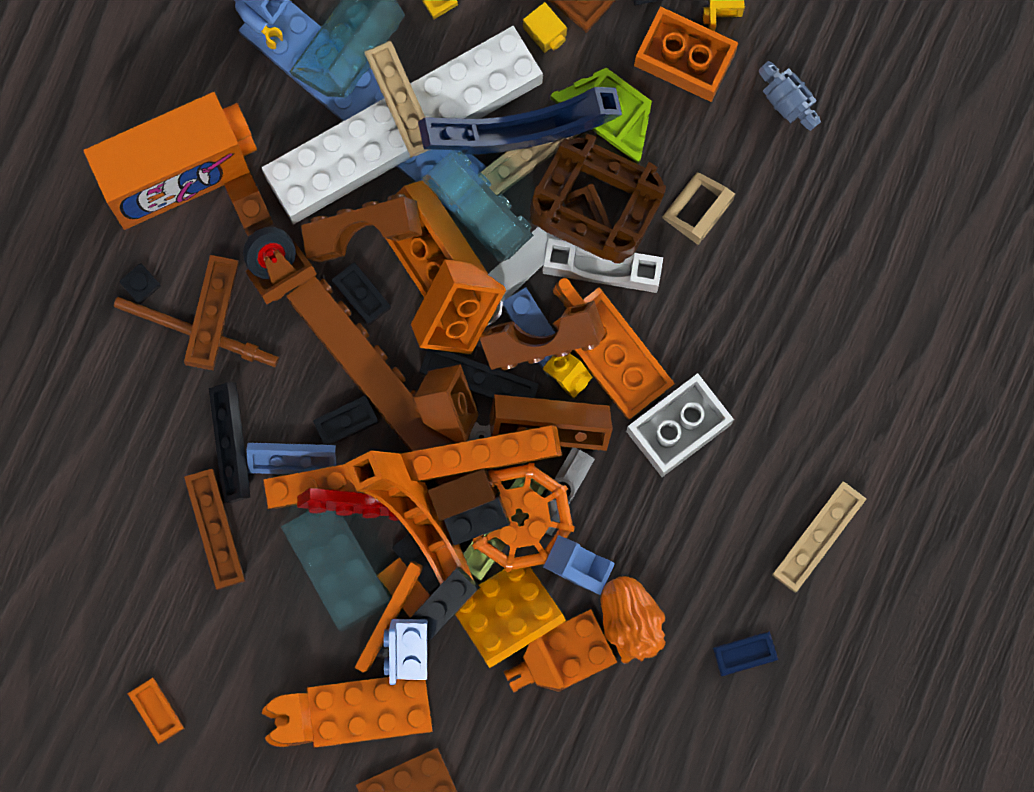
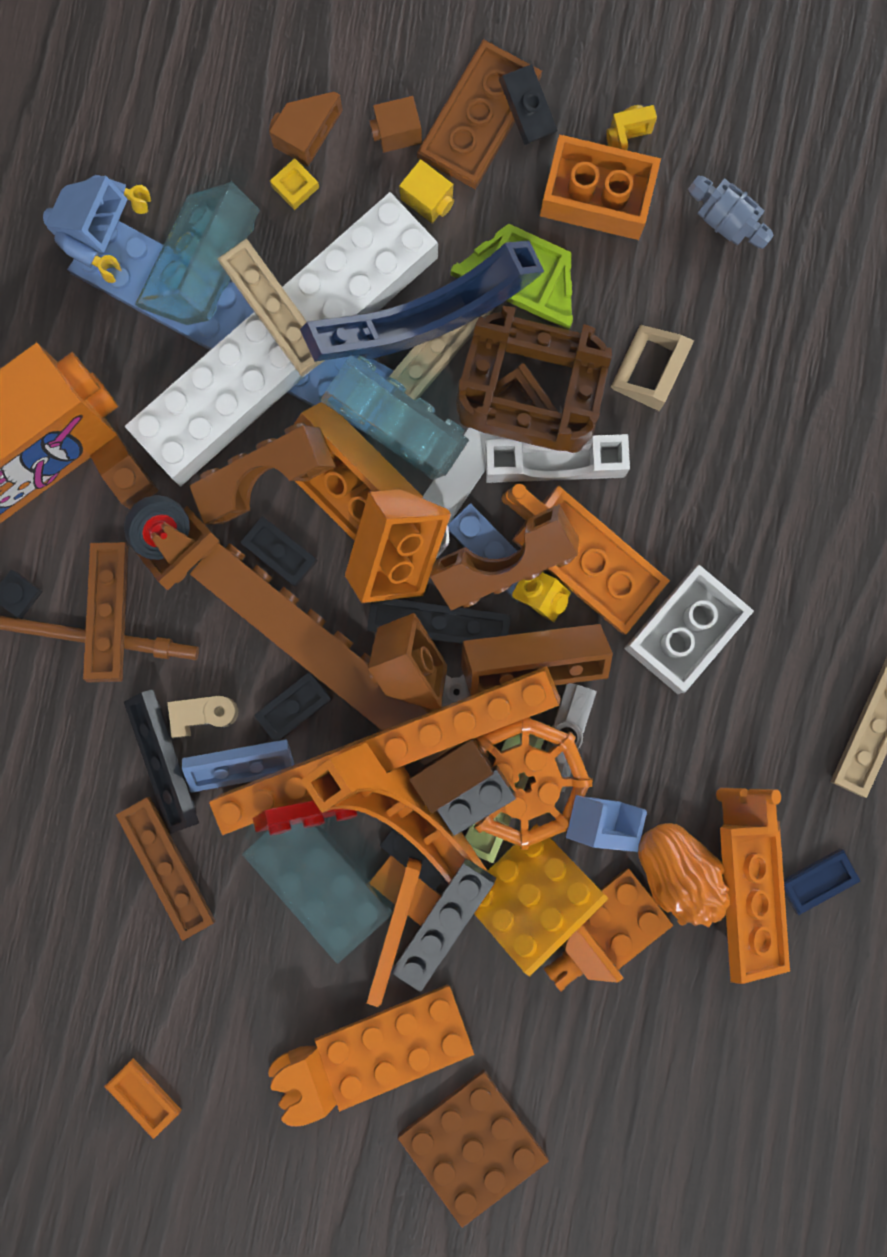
camera: 10 degrees left, 5 degrees up
bracket [384,619,428,685] -> none
none -> tan leg [168,696,238,738]
none -> orange hinge [716,788,790,984]

